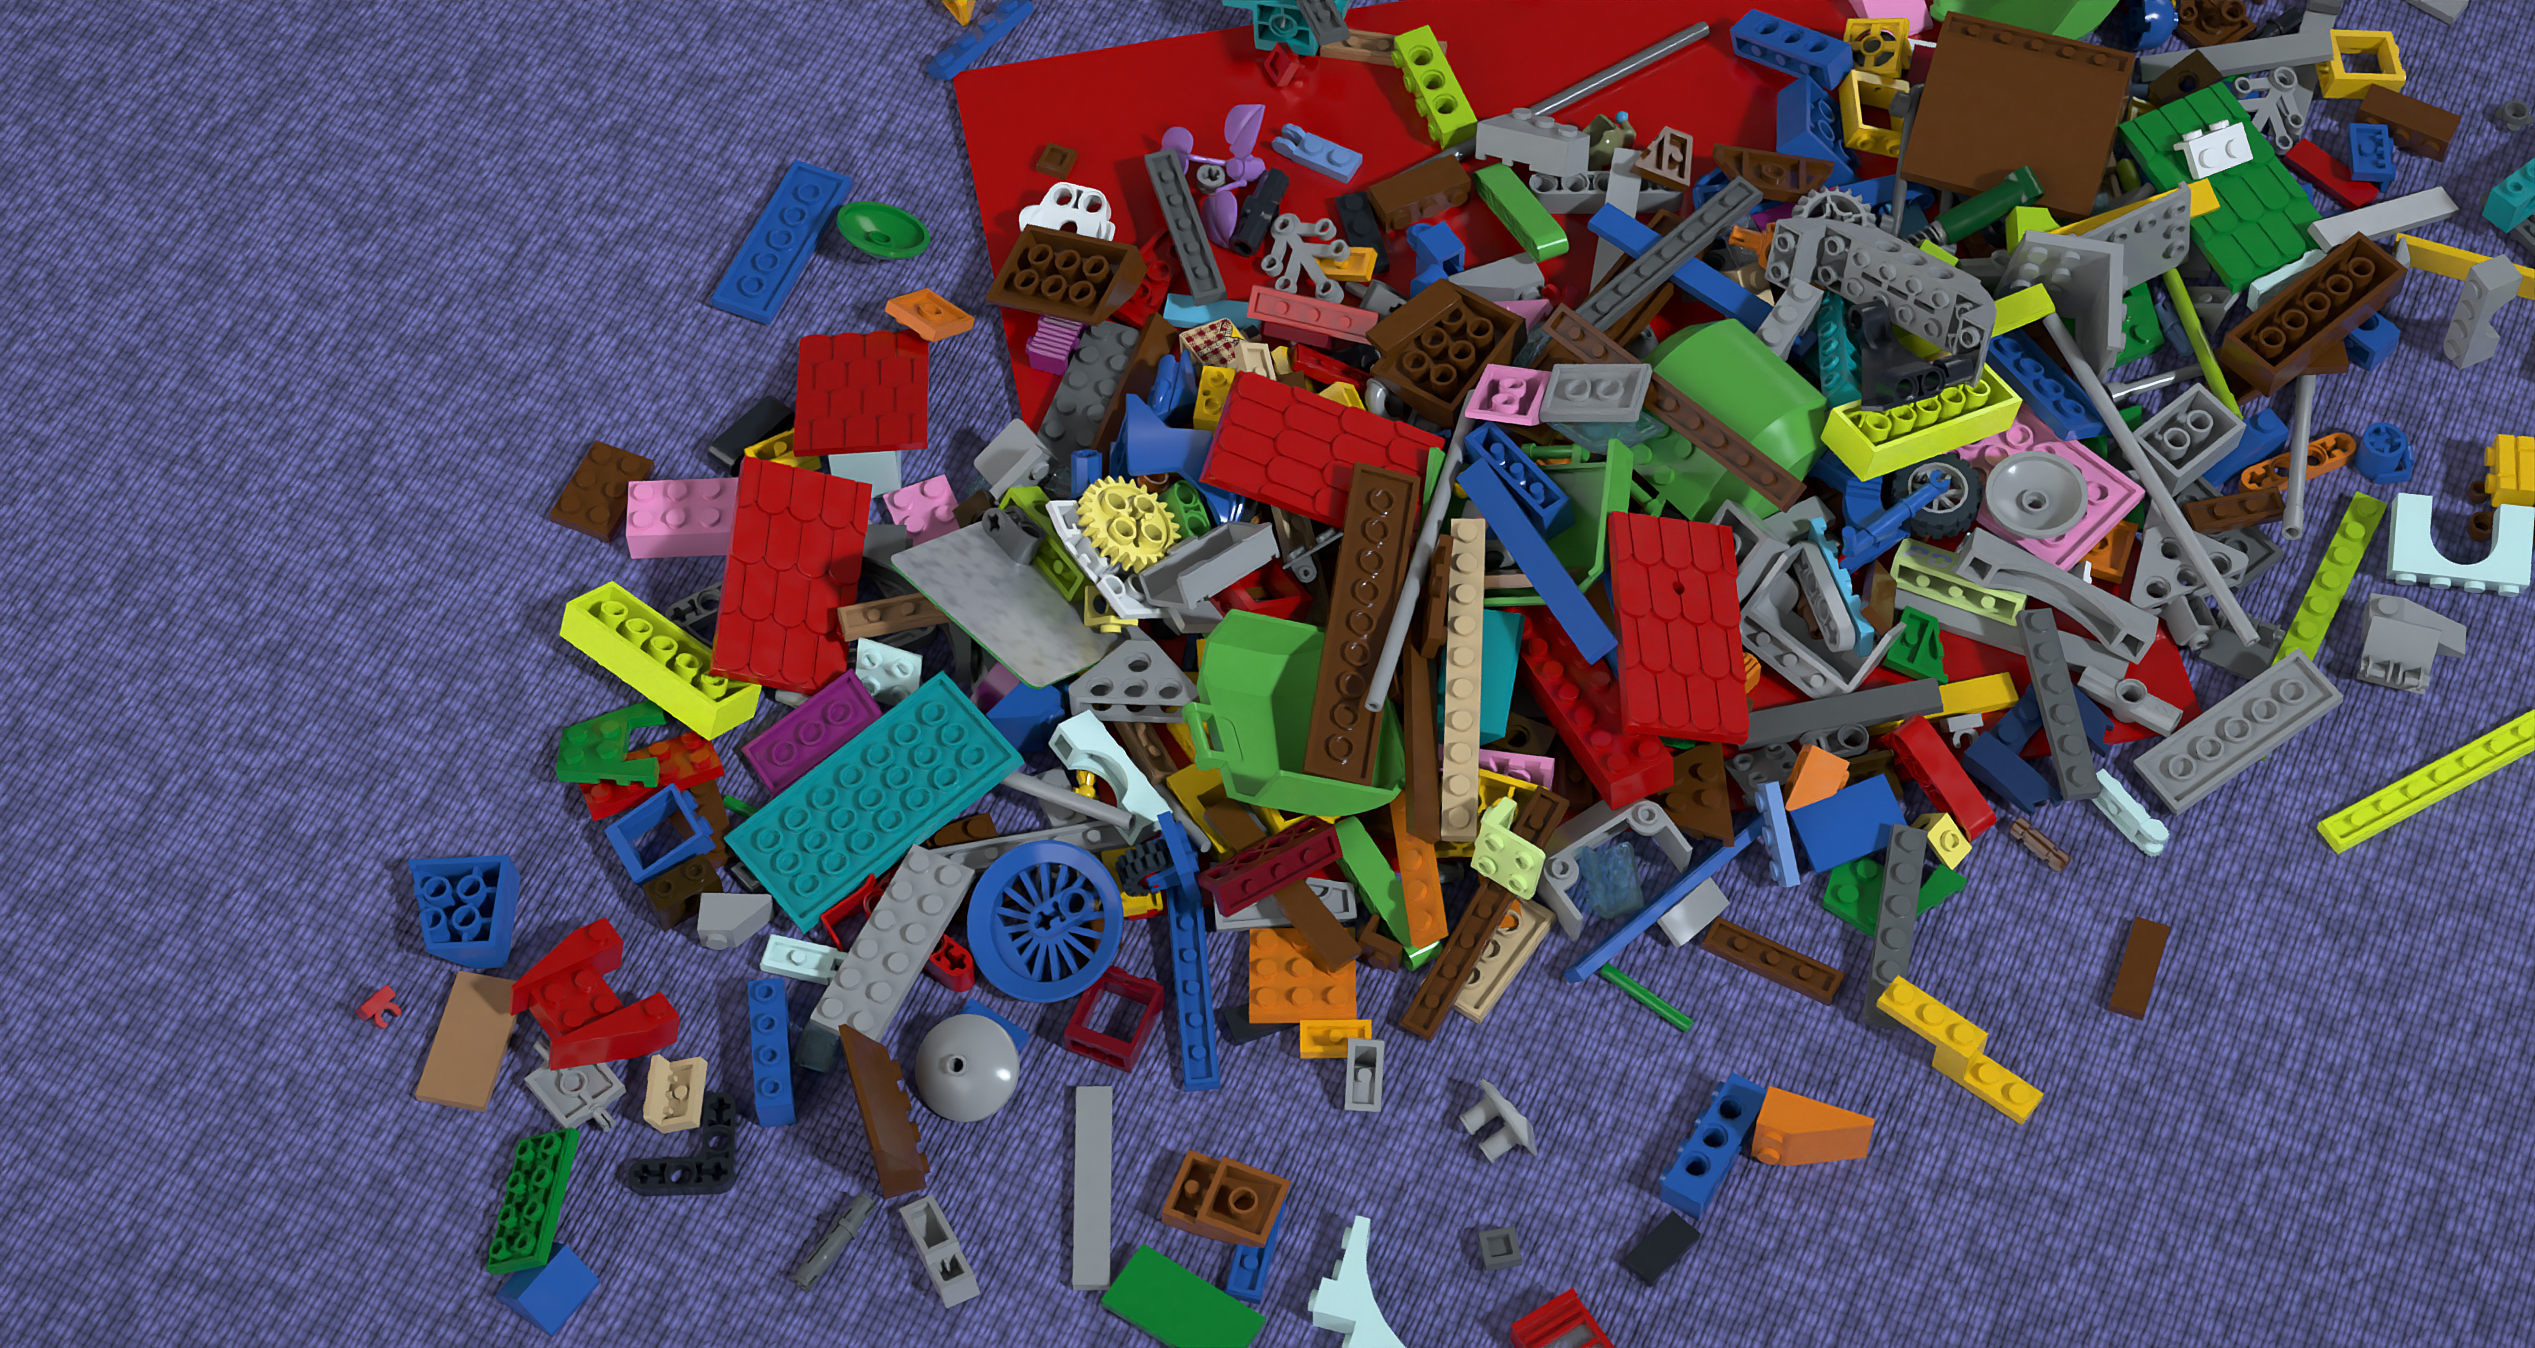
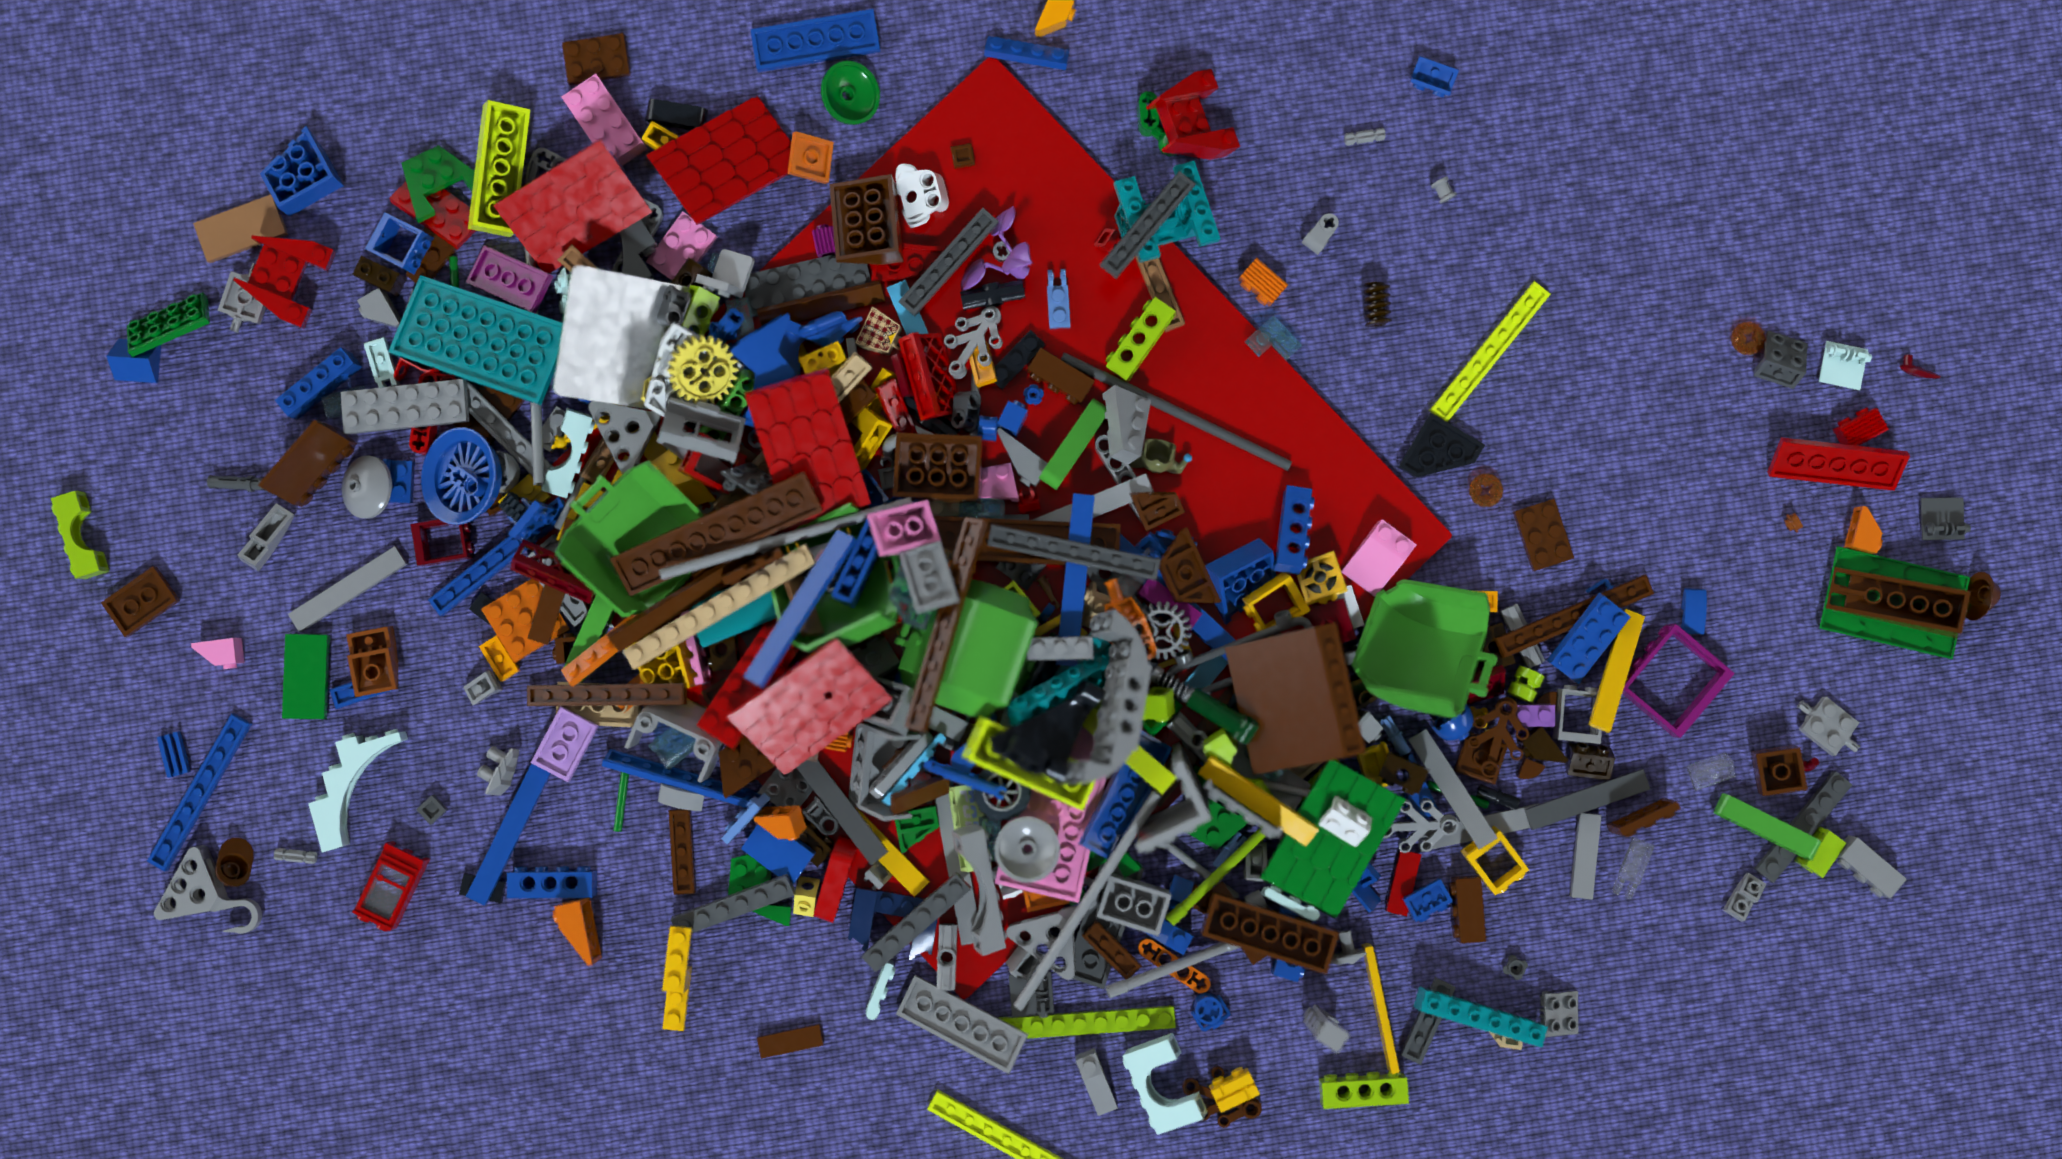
camera: 60 degrees right, 30 degrees up
red tile [355,984,401,1029] -> none
black beam [628,1092,738,1197] -> none
tan bracket [643,1054,708,1134] -> none
reddish brown tile [1365,278,1463,359] -> none
yellowish green bracket [1470,796,1545,900] -> none
reddish brown axle [2009,817,2071,872] -> none
light grey tile [2307,186,2460,254] -> none
light grey hinge [2356,614,2442,695] -> none
none -> blue tile [466,763,551,906]
none -> lavender tile [531,706,599,782]

